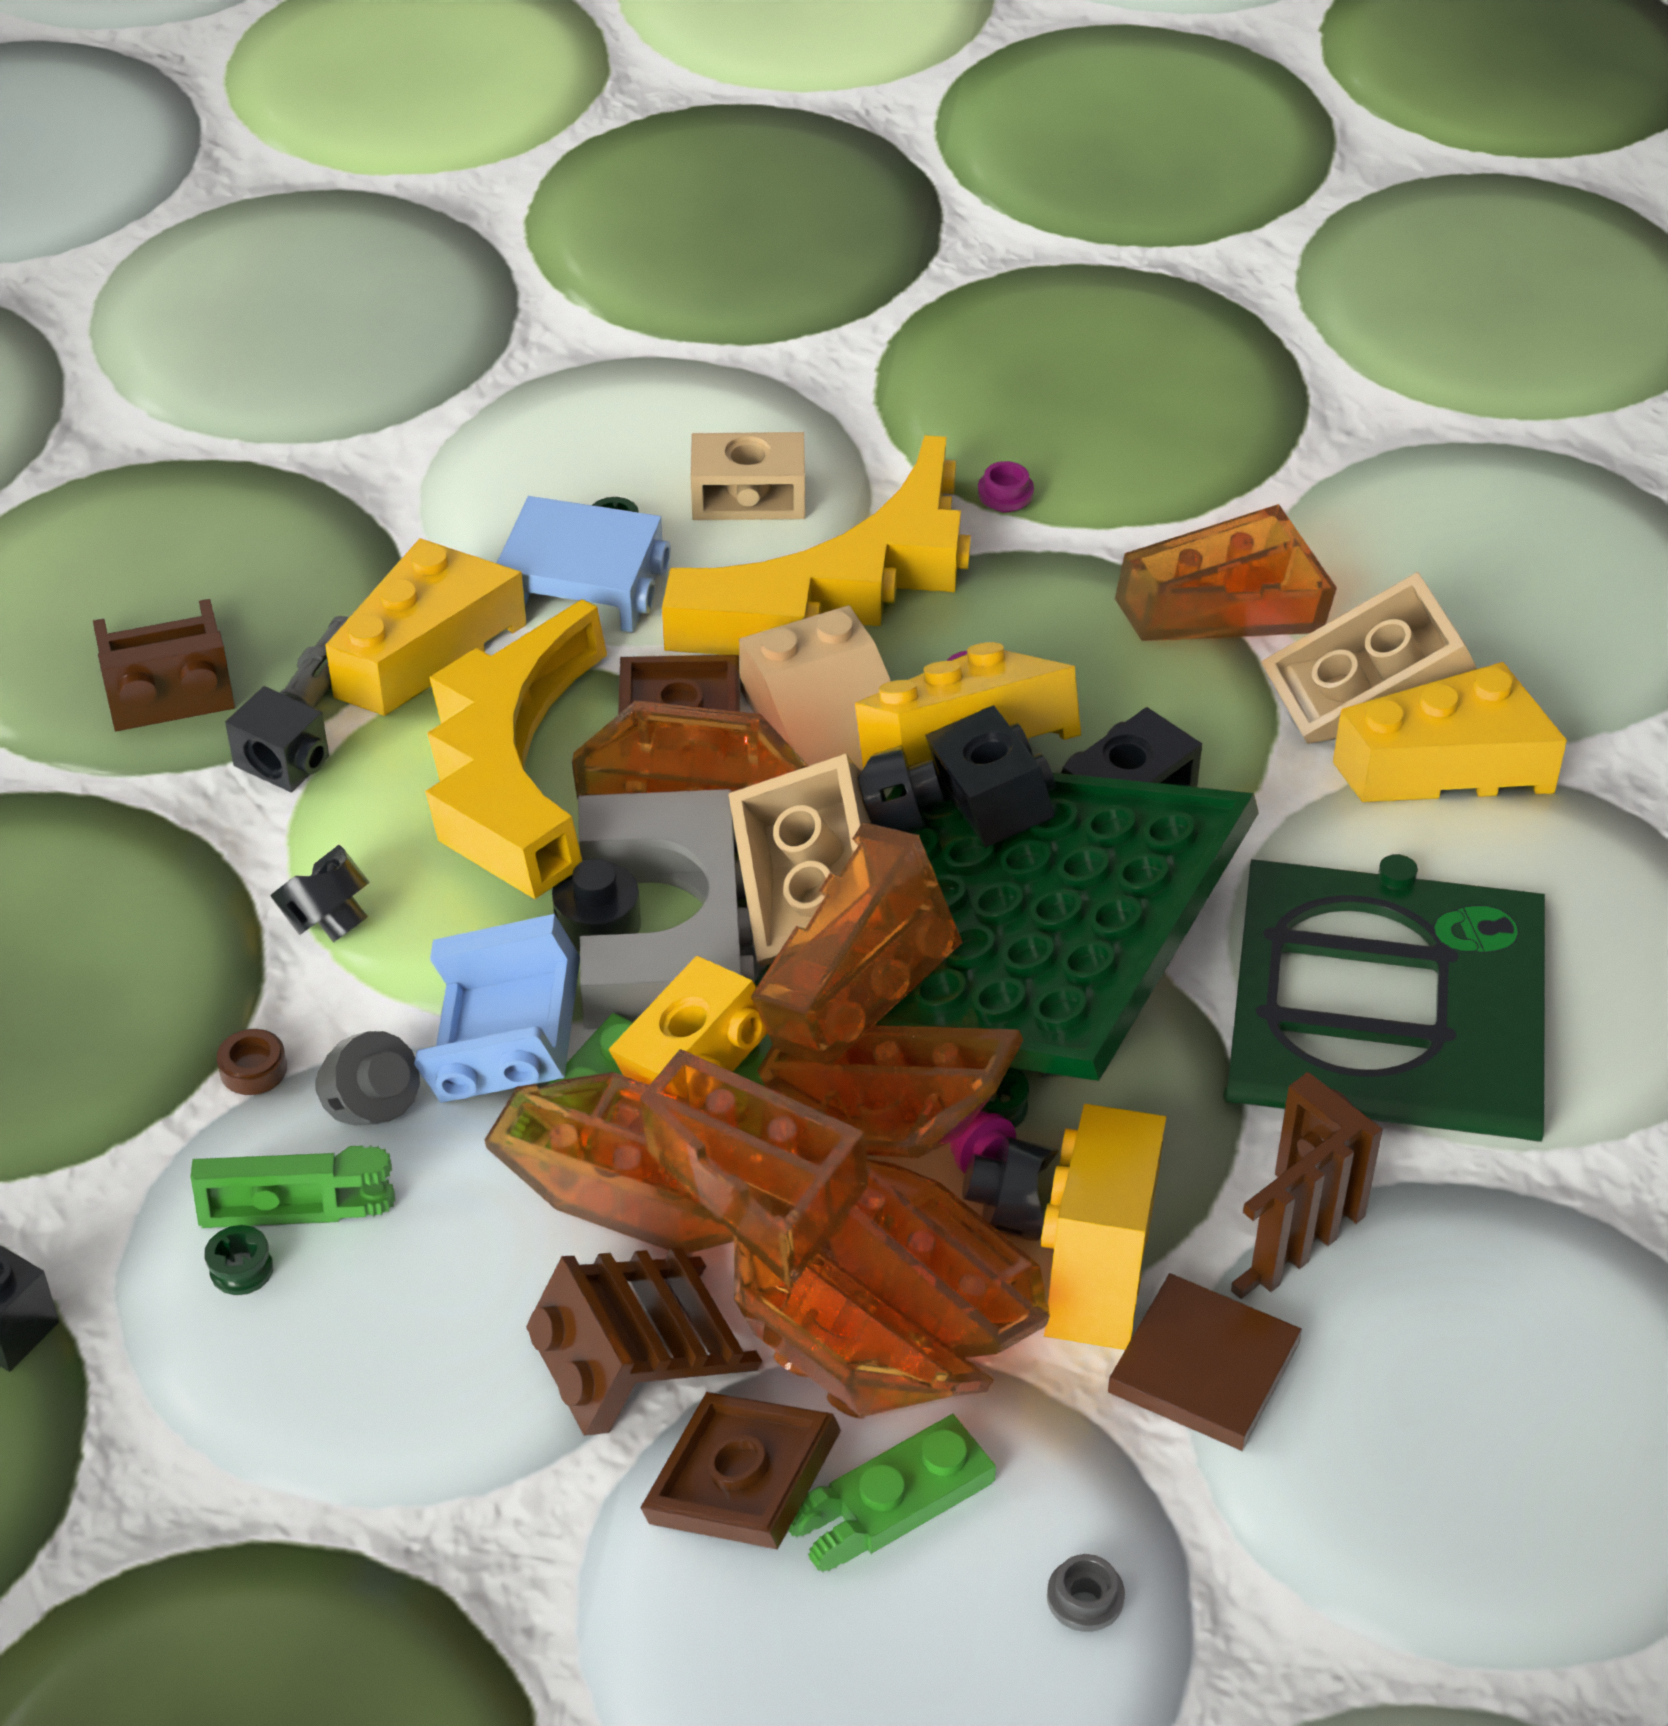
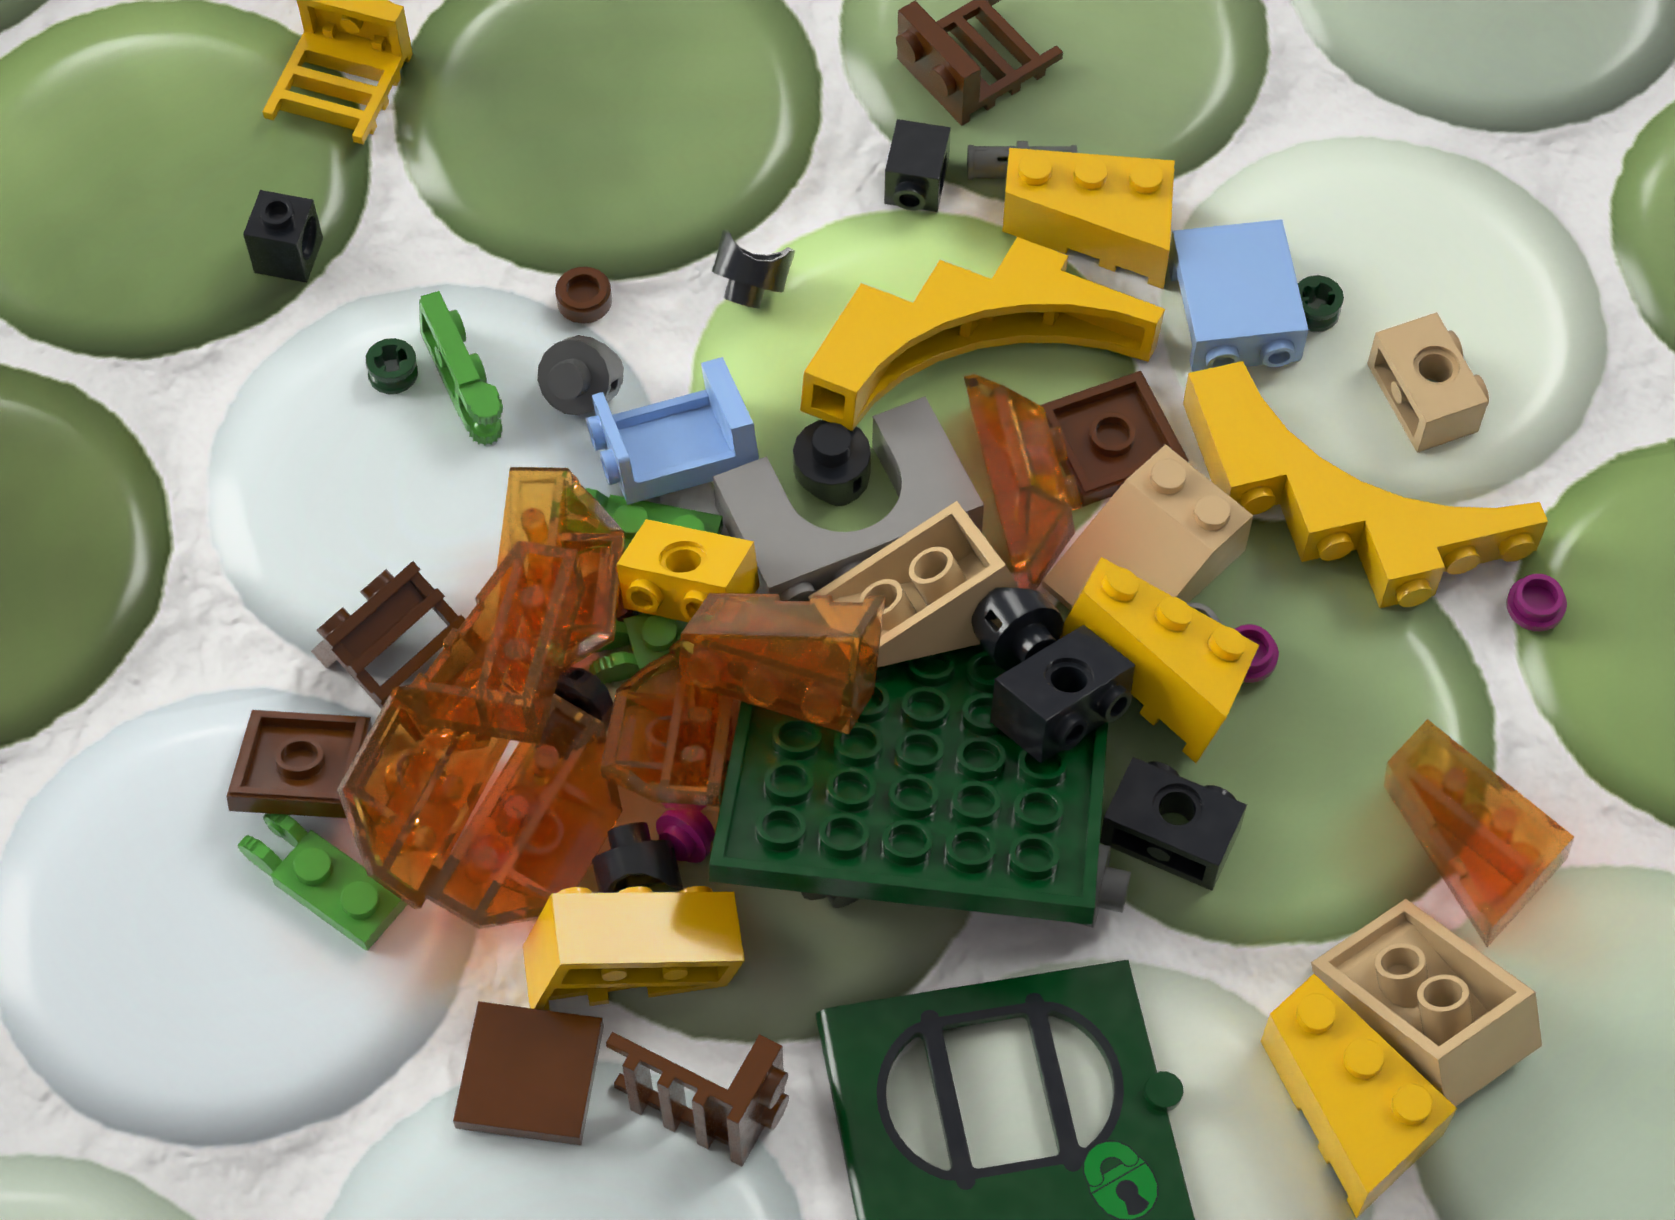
camera: 70 degrees right, 15 degrees up
flat silver plate [1047,1554,1125,1632] -> none

